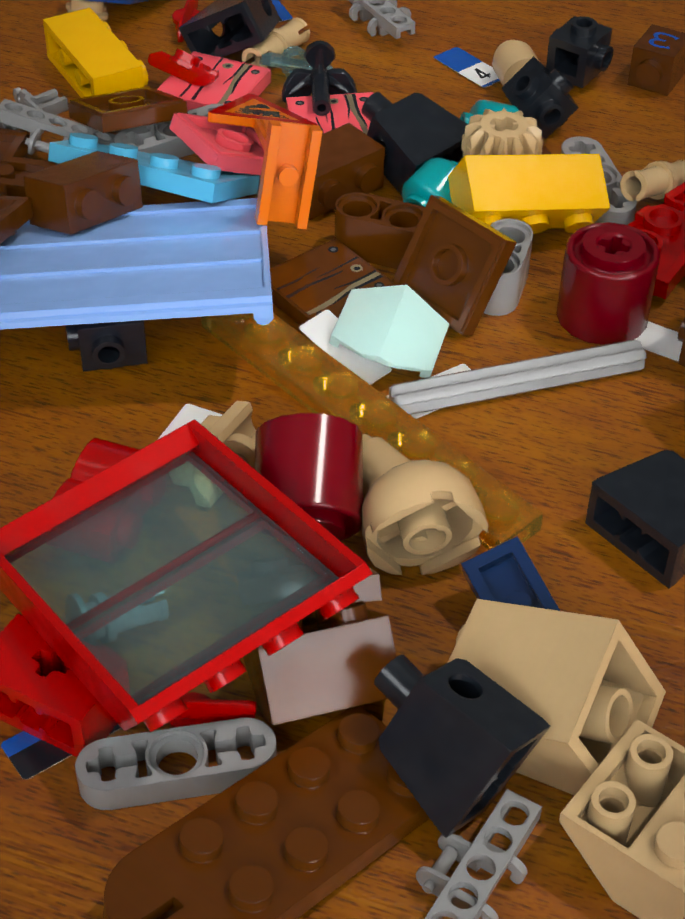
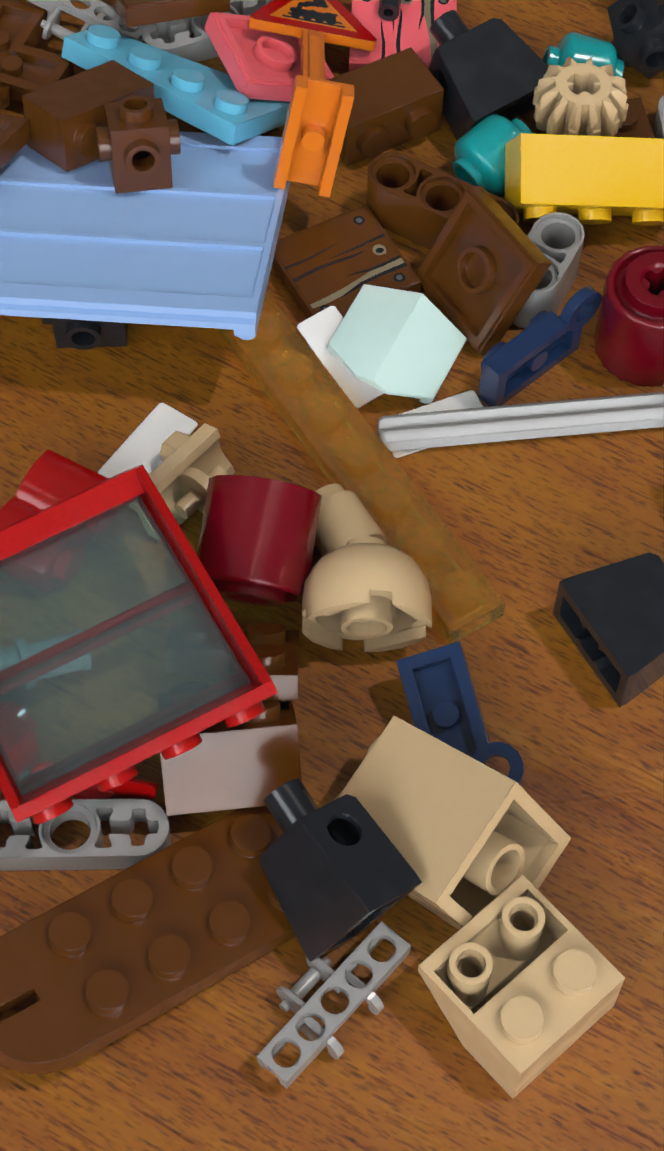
camera: 10 degrees right, 15 degrees up
none -> reddish brown brick [95,96,181,194]
none -> dark blue hinge [478,286,602,407]

